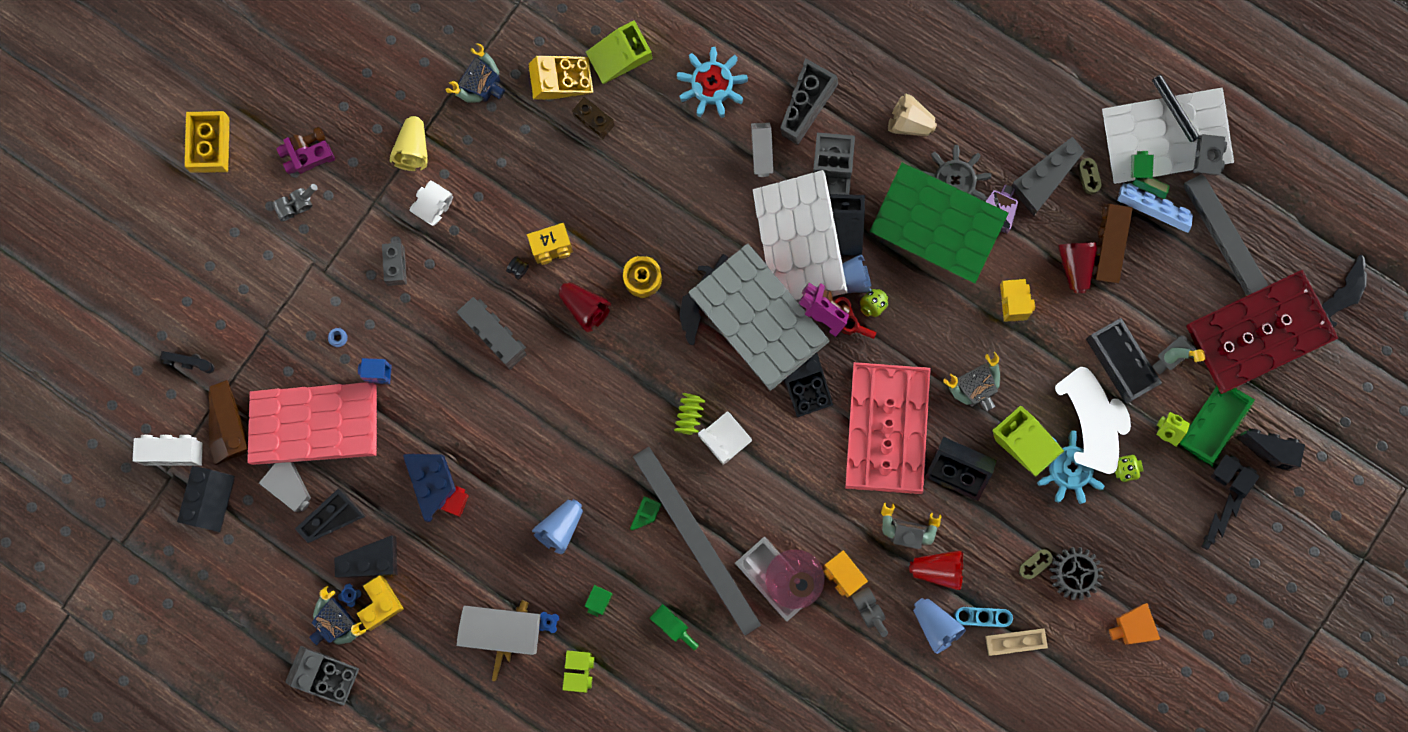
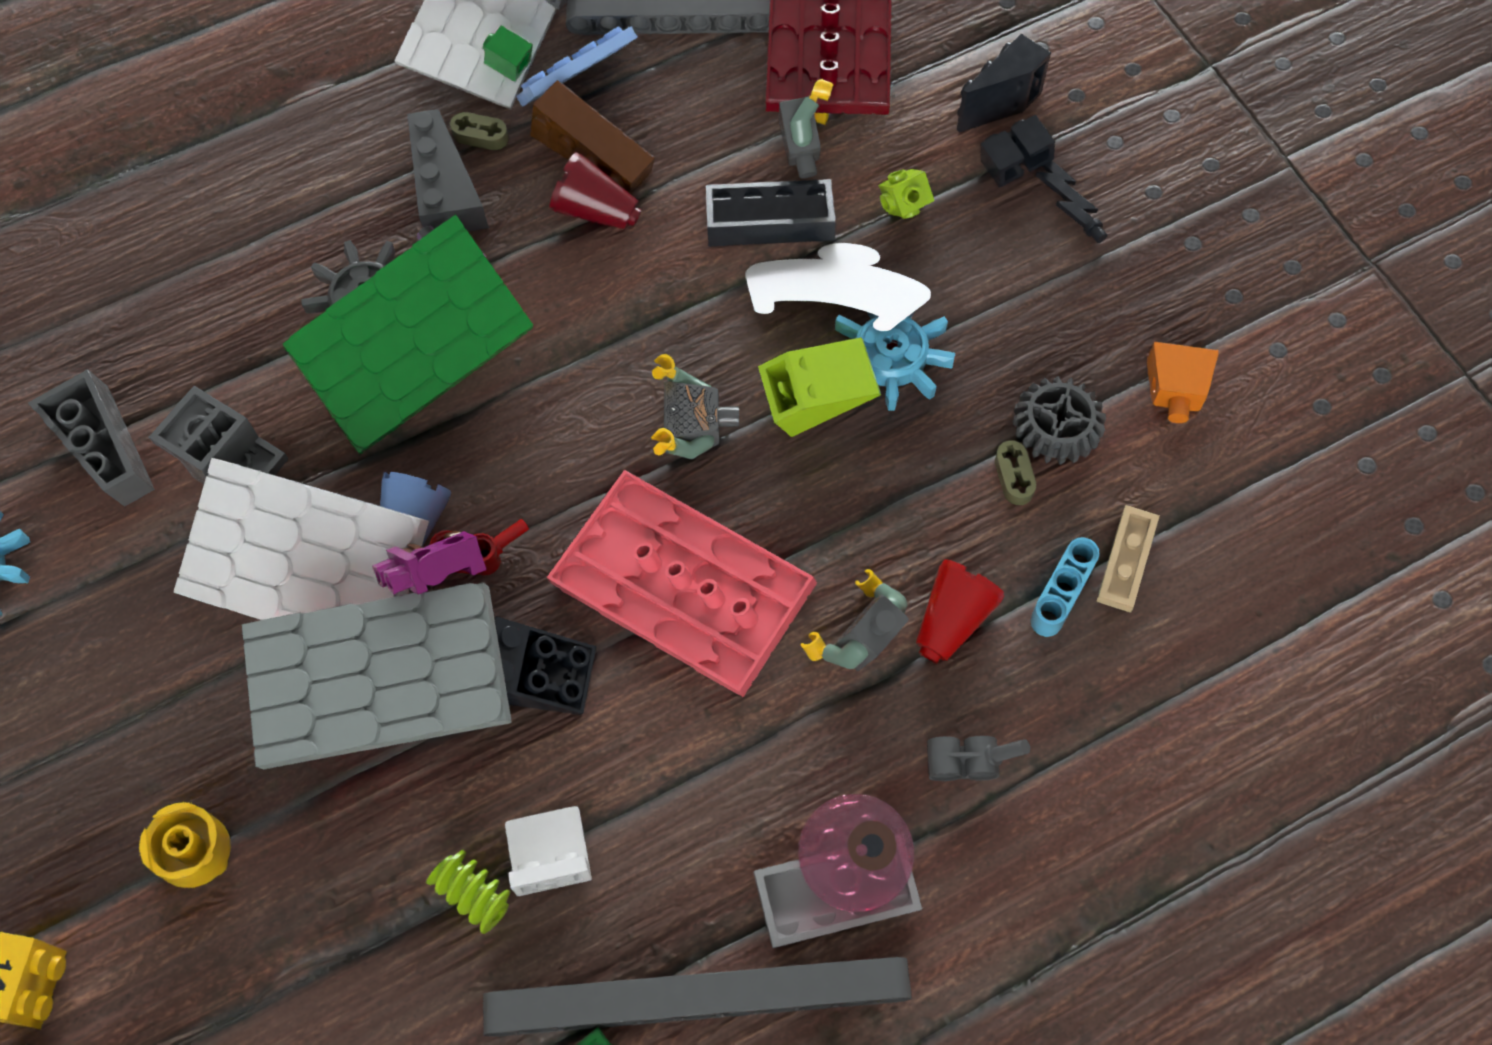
camera: 65 degrees left, 15 degrees down
dark red cone [559,282,611,332] -> none
black sword [680,254,729,346] -> none
light grey slope [751,122,773,177] -> none
light orange brick [823,550,868,597] -> none
black slope [829,194,865,256] -> none
lime head [860,289,888,317] -> none
tan cone [888,94,937,136] -> none
medium blue cone [913,598,966,654] -> none
black slope [925,437,997,501] -> none
yellow brick [1000,279,1035,322] -> none
lime head [1115,455,1143,482] -> none
green tile [1133,178,1169,199] -> none
green slope [1179,386,1255,466] -> none

